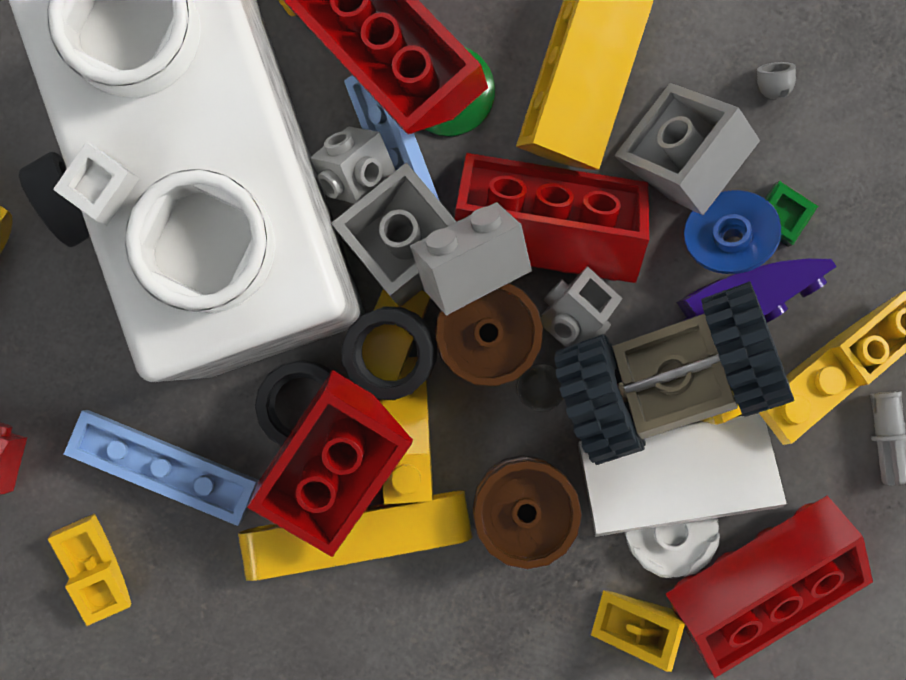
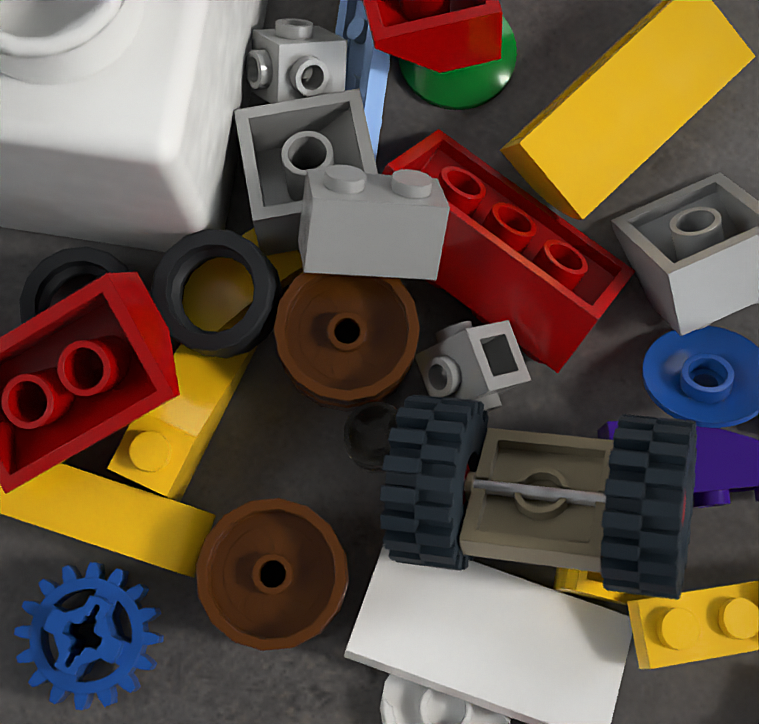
camera: 30 degrees right, 10 degrees down
none -> blue gear [14,562,164,710]

